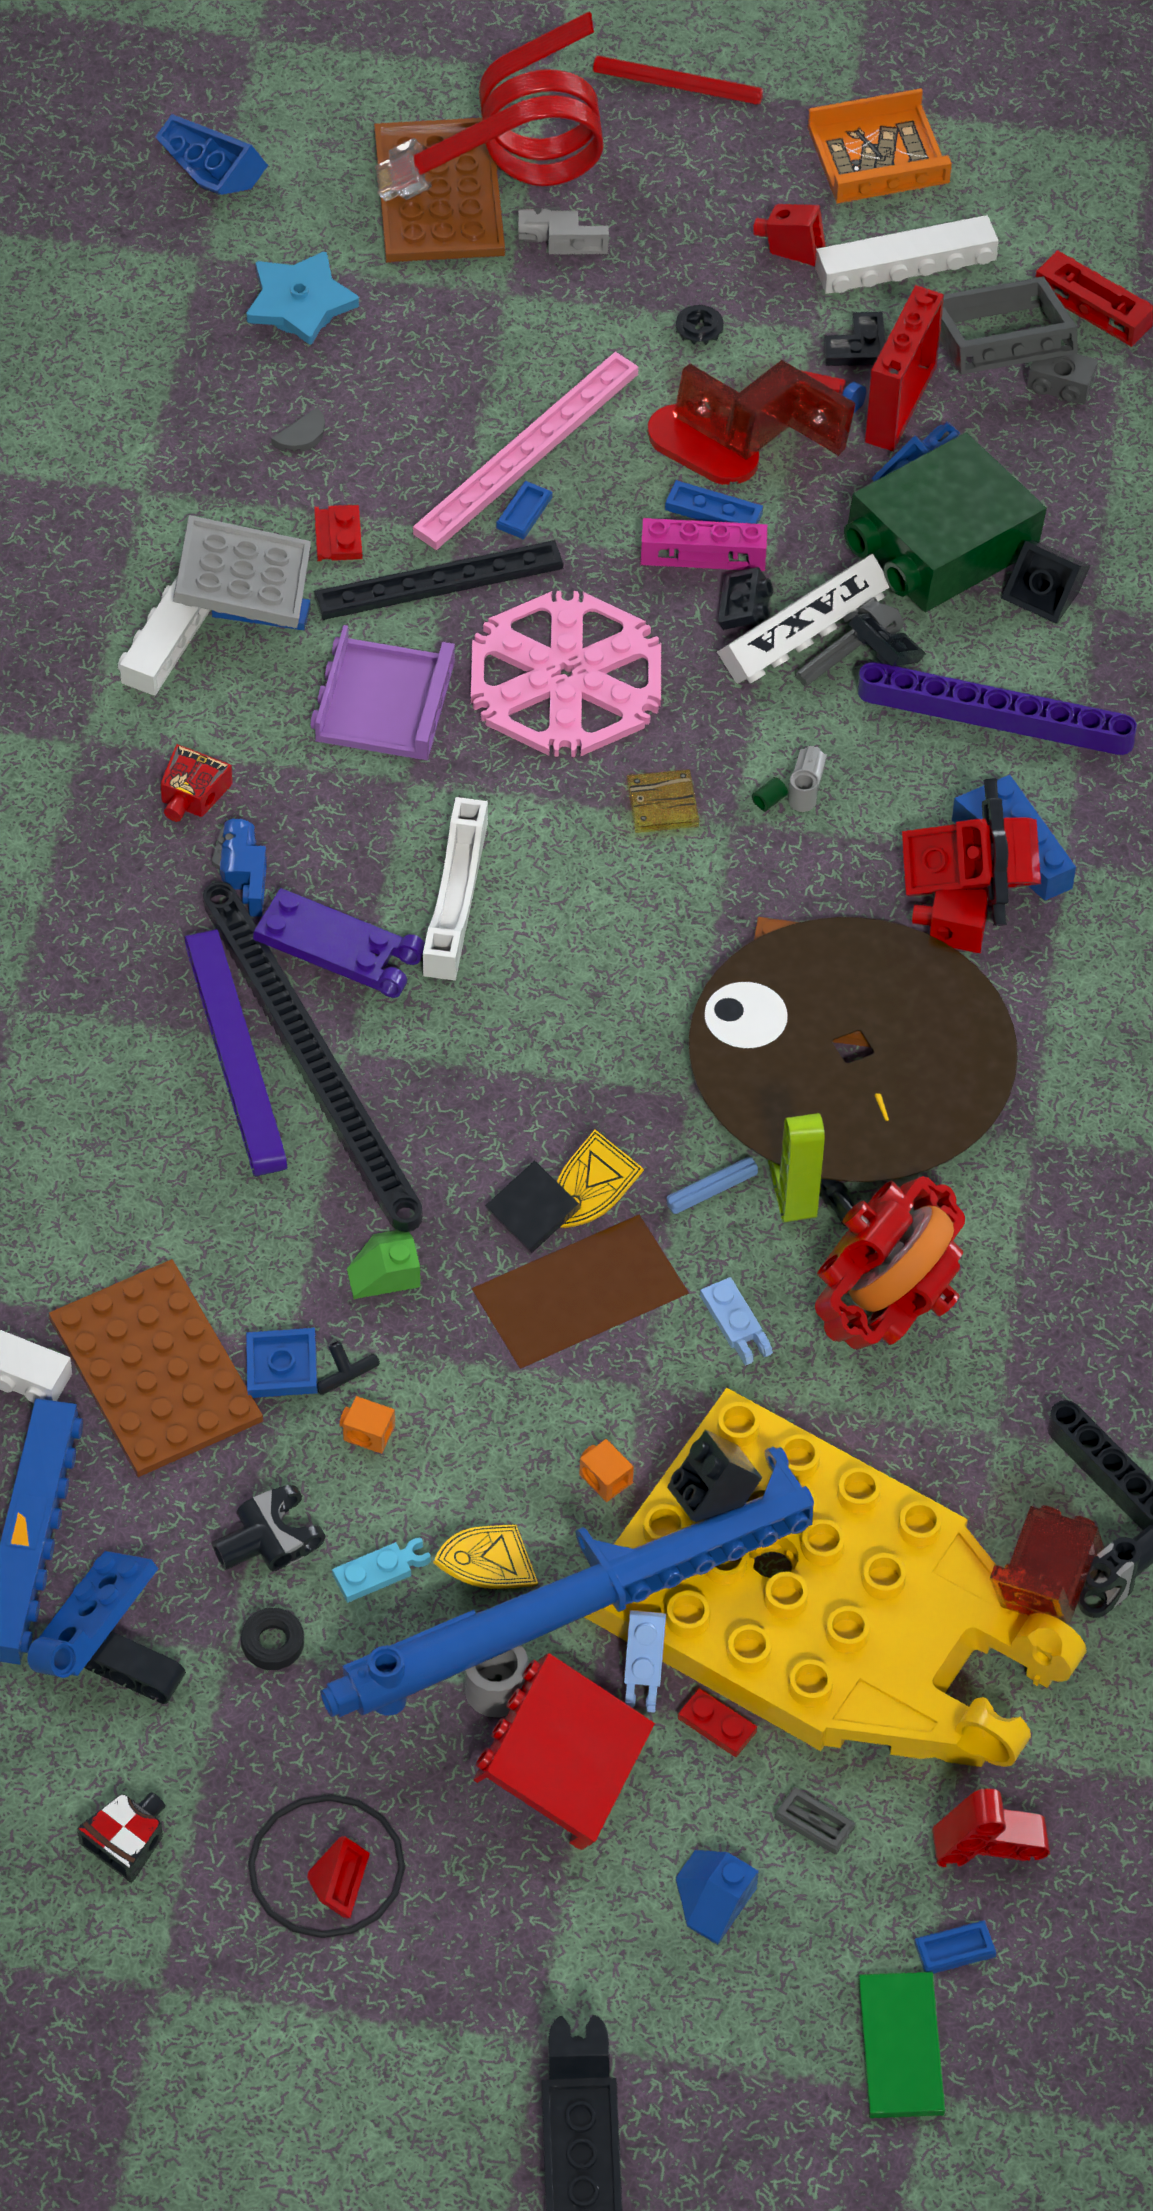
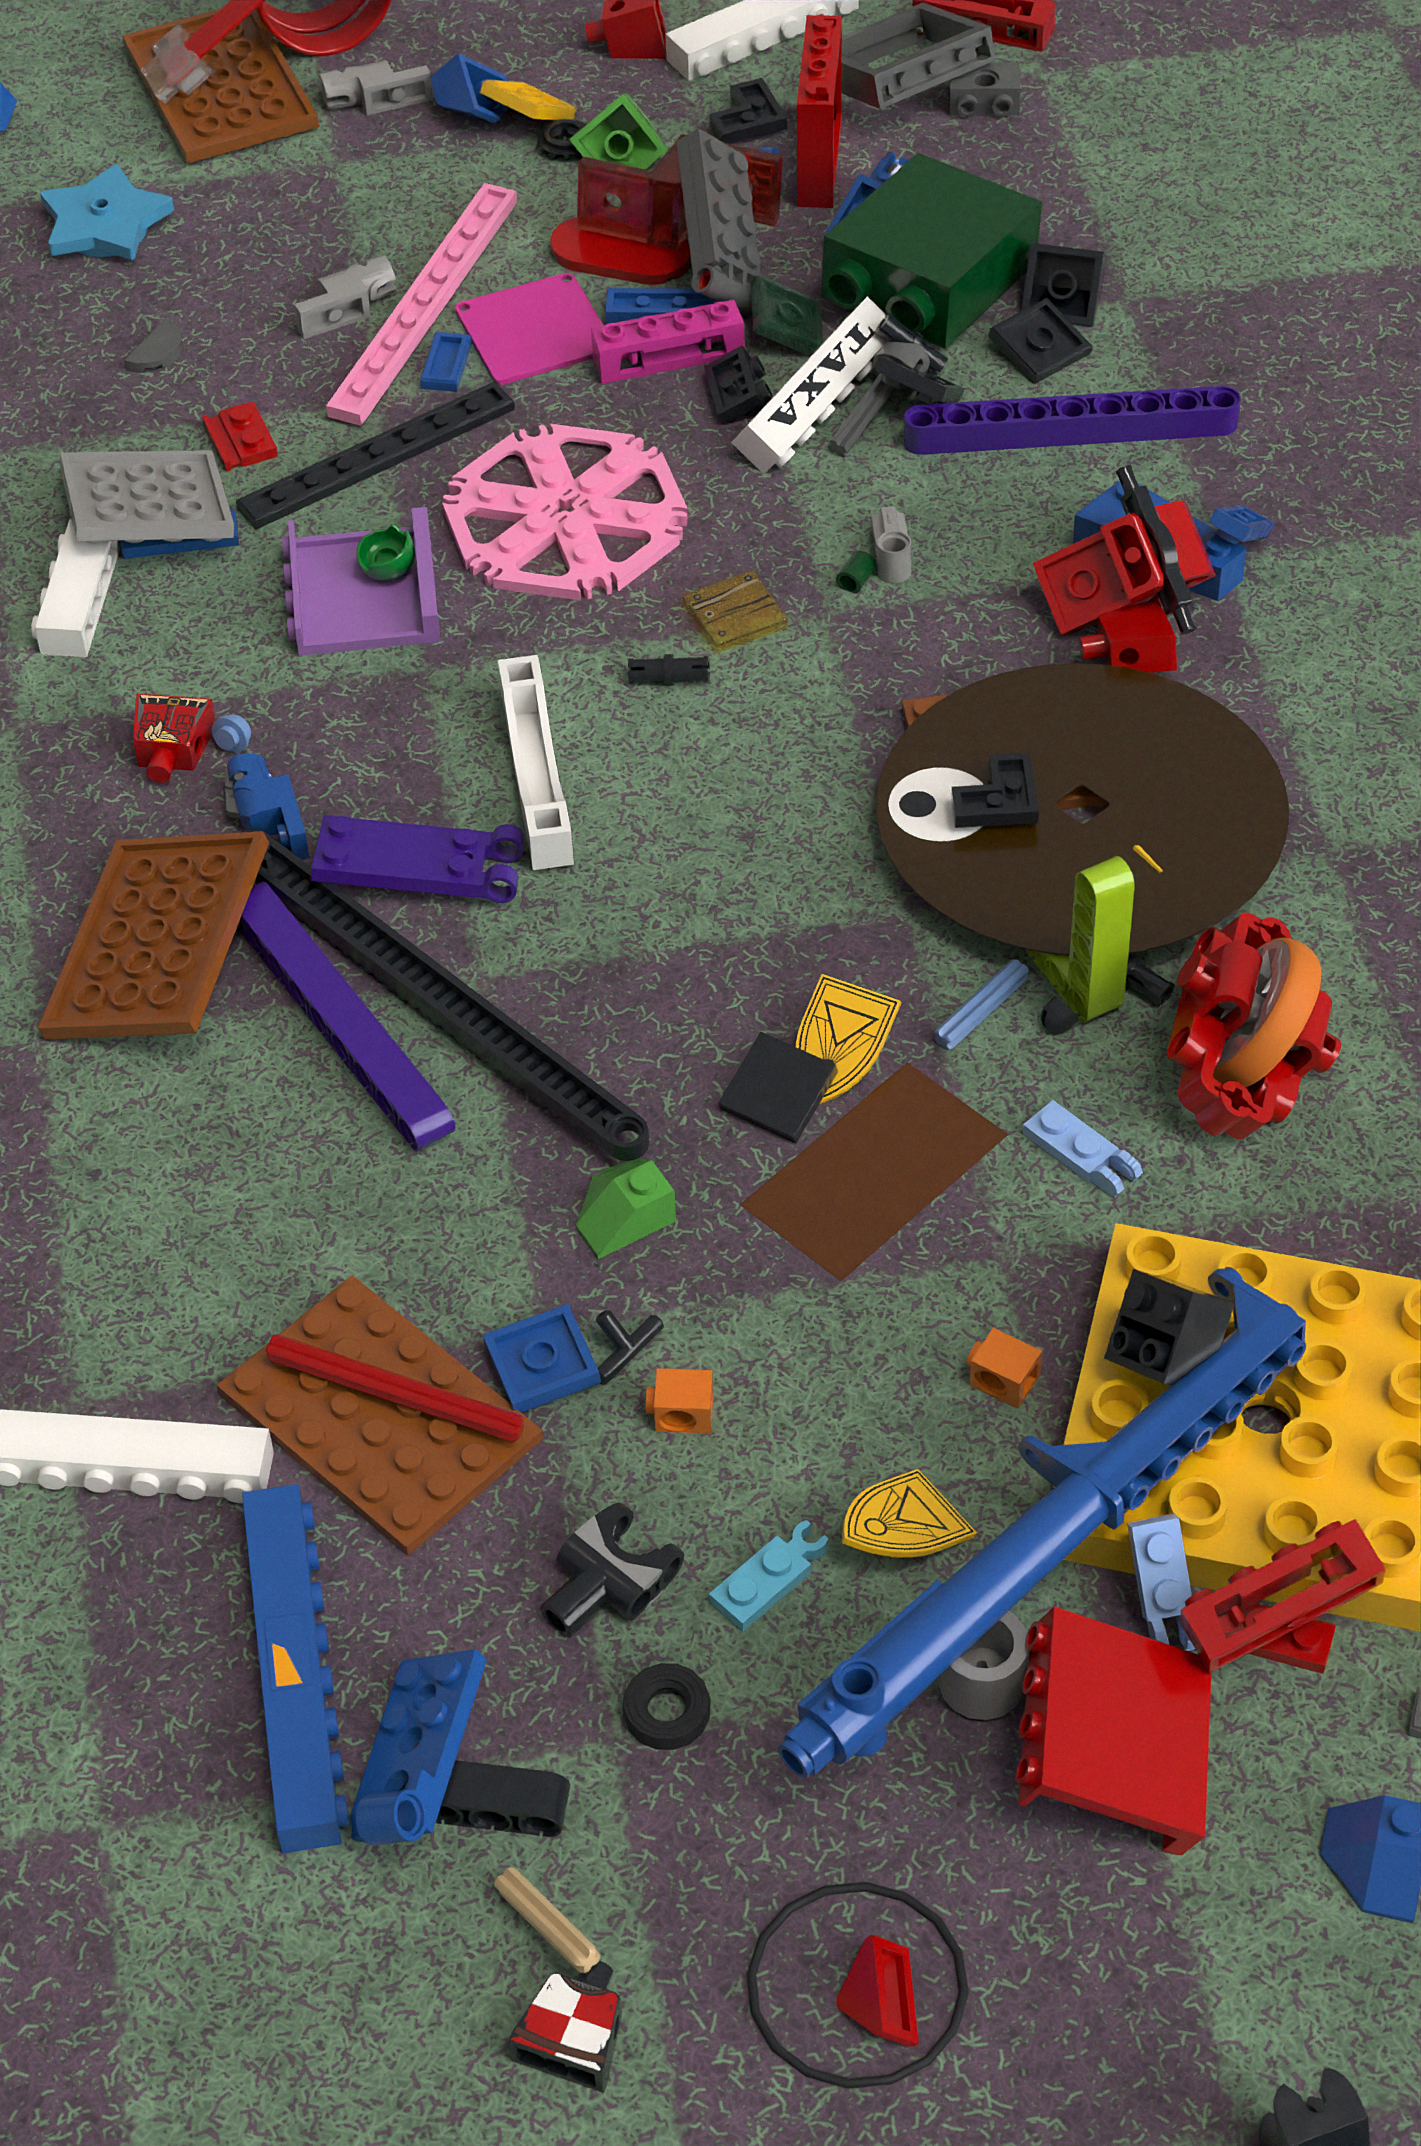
camera: 15 degrees left, 5 degrees down
none -> dark orange plate [38,831,269,1039]
none -> medium blue plate [212,714,251,754]
none -> red axle [266,1334,524,1442]
none -> light grey plate [294,255,397,339]
none -> green hair [356,524,415,581]
none -> blue slope [430,53,510,123]
none -> dark pink piece [455,273,603,385]
none -> yellow tile [480,80,576,120]
none -> tan axle [494,1867,600,1973]
none -> bright green slope [569,93,668,173]
none -> black pin [628,654,710,686]
none -> dark grey hinge [676,128,762,318]
none -> clear green tile [751,275,823,356]
none -> black pin [875,313,948,375]
none -> black plate [951,753,1039,828]
none -> black tile [988,298,1093,384]
none -> black hinge [1040,996,1079,1034]
none -> red brick [1180,1519,1386,1674]
none -> blue plate [1208,504,1275,544]

